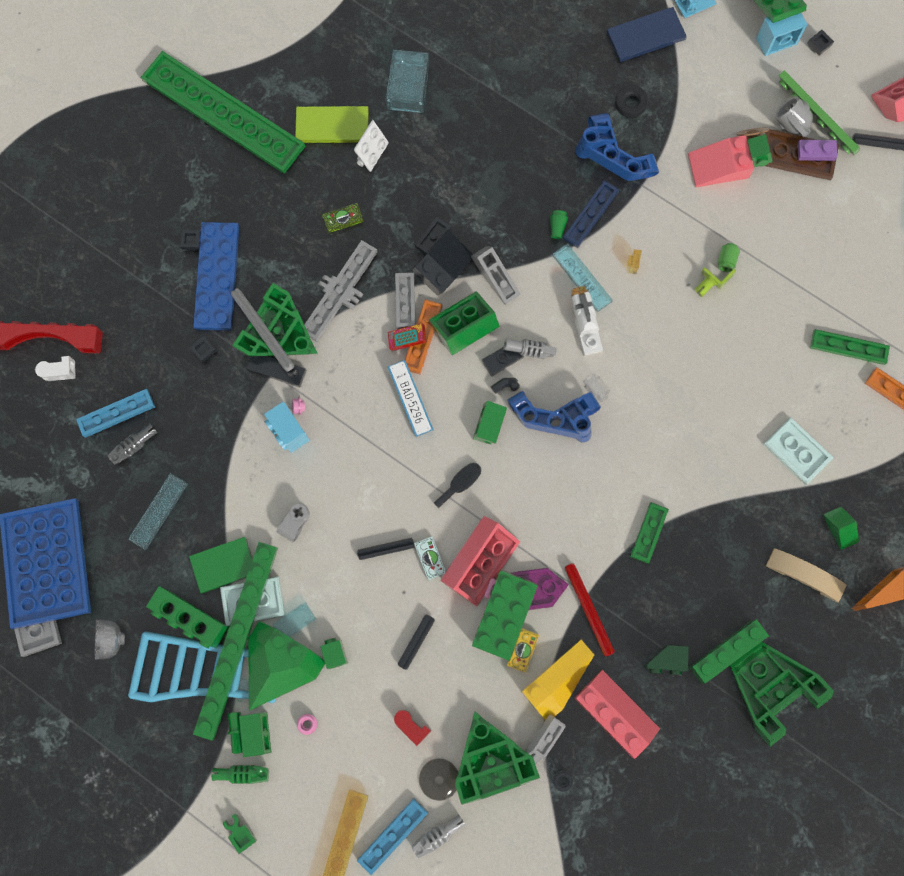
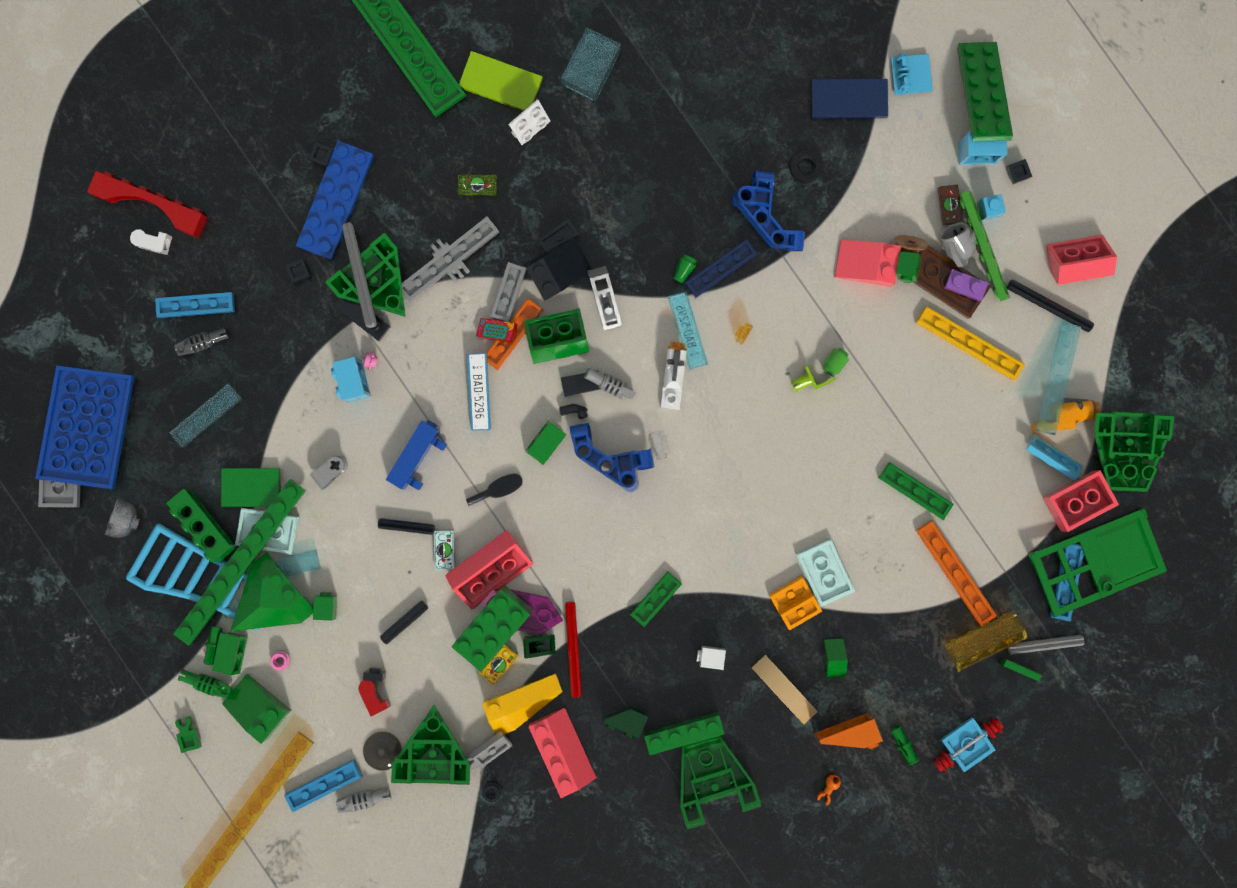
camera: 15 degrees right, 10 degrees up
none -> green slope [222,674,291,744]
none -> black plate [363,667,386,682]
none -> blue brick [386,420,447,490]
none -> dark green slope [523,634,556,659]
none -> white brick [696,646,726,670]
none -> light orange slope [768,576,822,631]
none -> orange arm [817,775,841,805]
none -> yellow tile [916,306,1025,381]
none -> tile [938,184,963,225]
none -> medium azure brick [977,194,1006,221]

